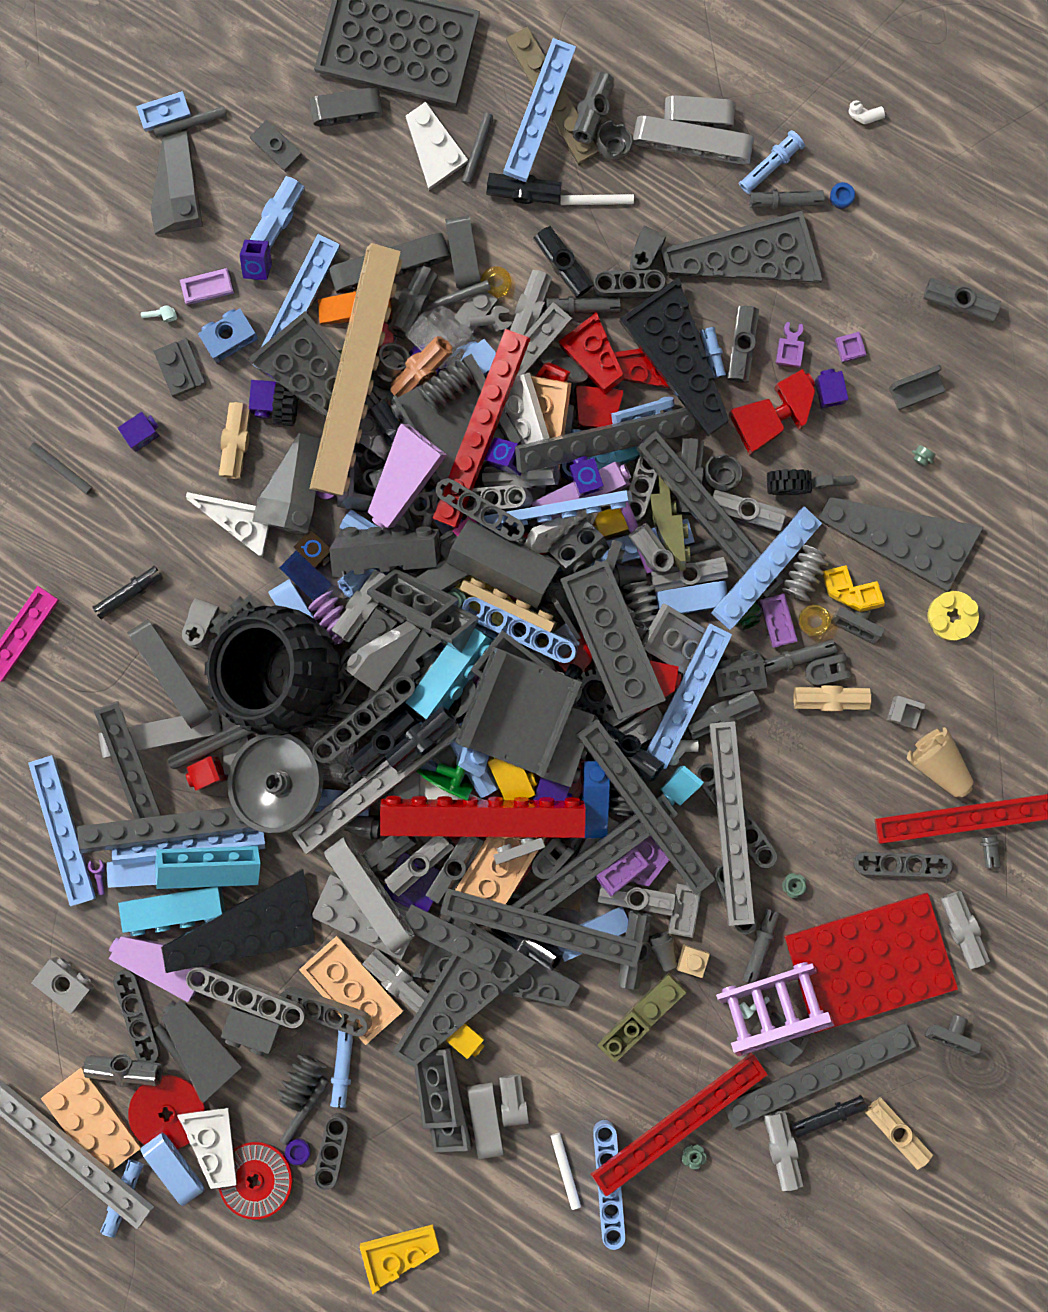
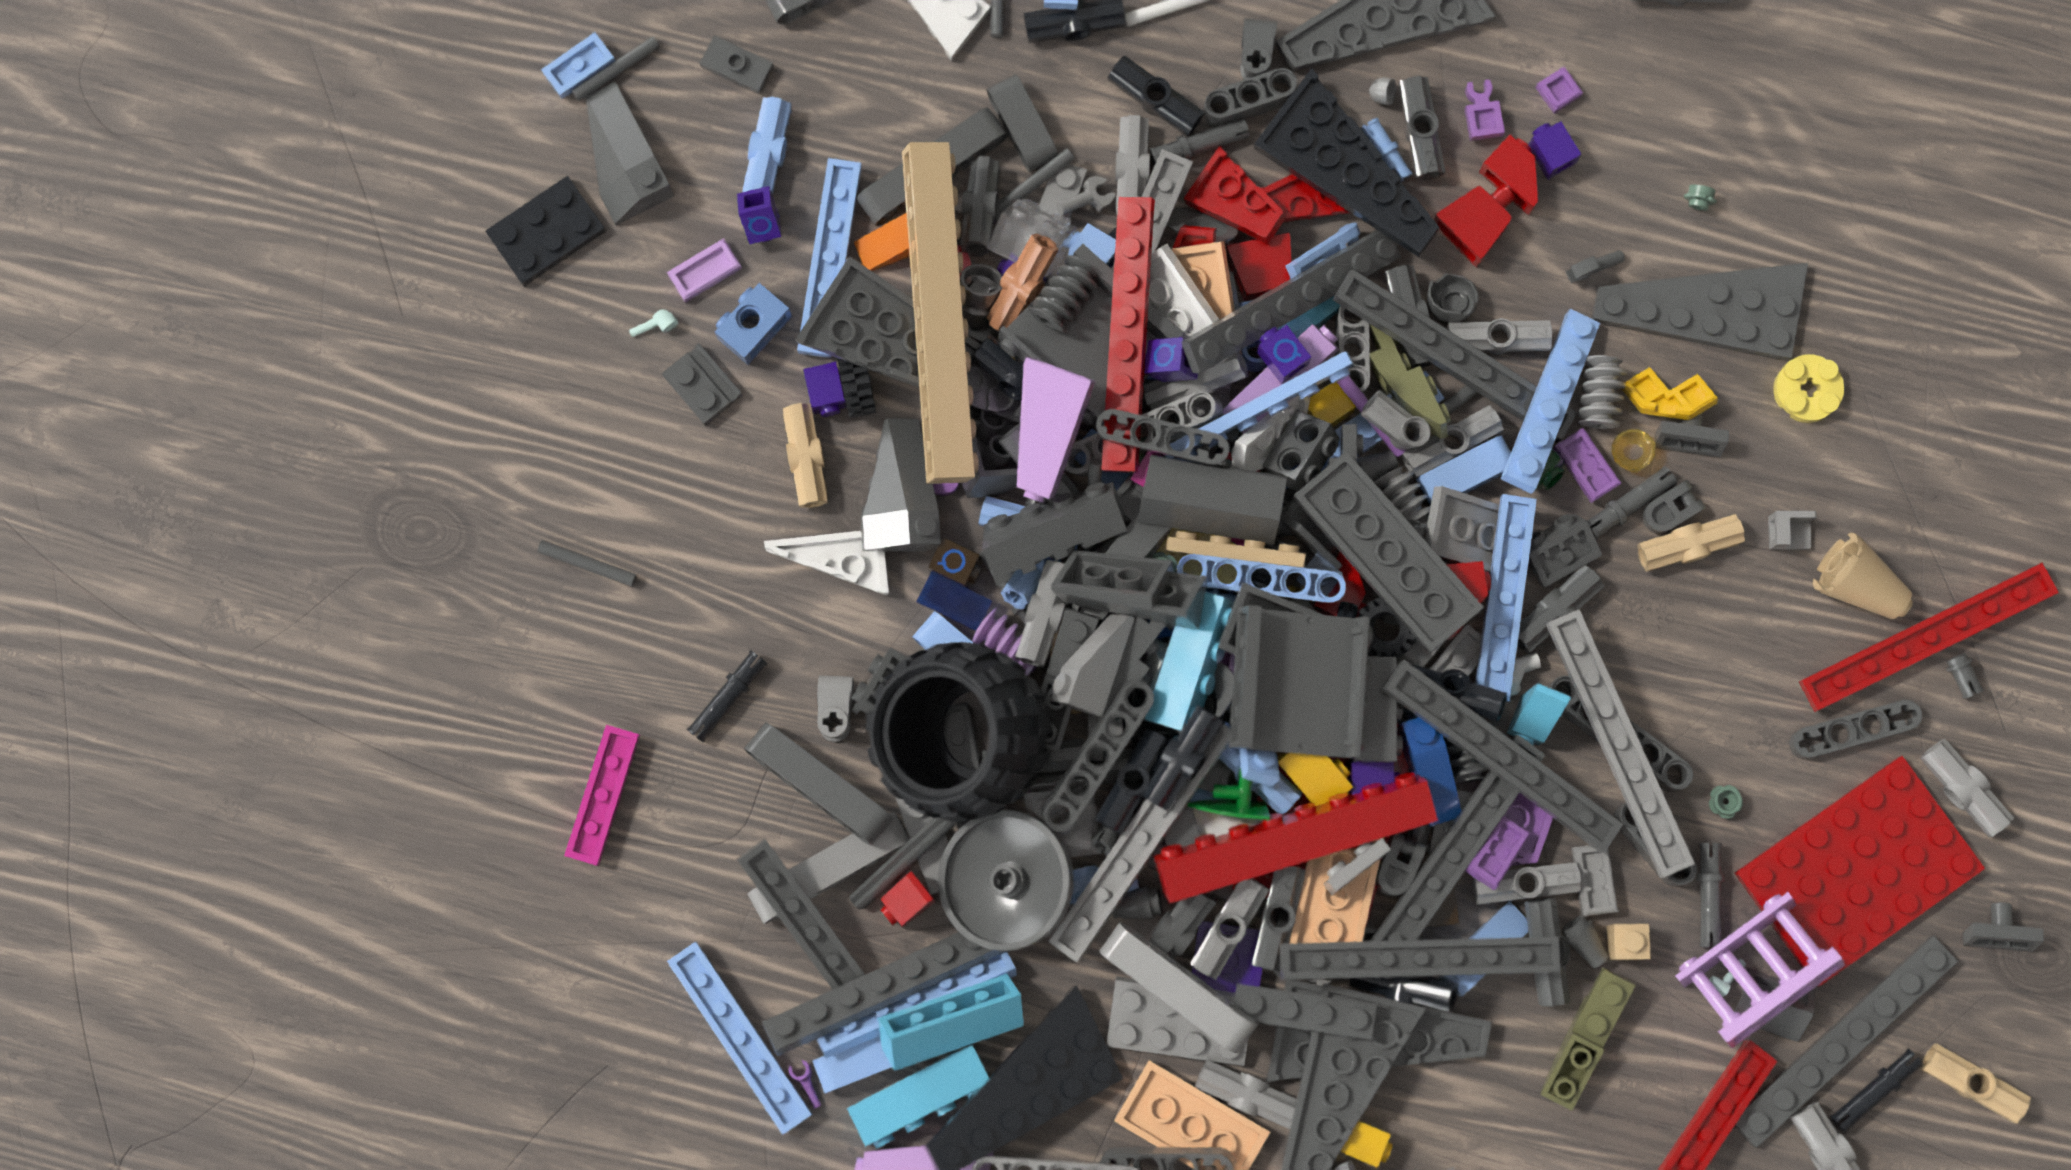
camera: 15 degrees left, 5 degrees down
dark purple brick [118,412,160,452] -> none
clear yellow piece [481,266,512,298] -> none
black tyre [767,469,812,496] -> none
dark grey panel [889,365,945,410] -> none
none -> black plate [485,175,606,287]
none -> light grey hinge [1369,77,1397,105]

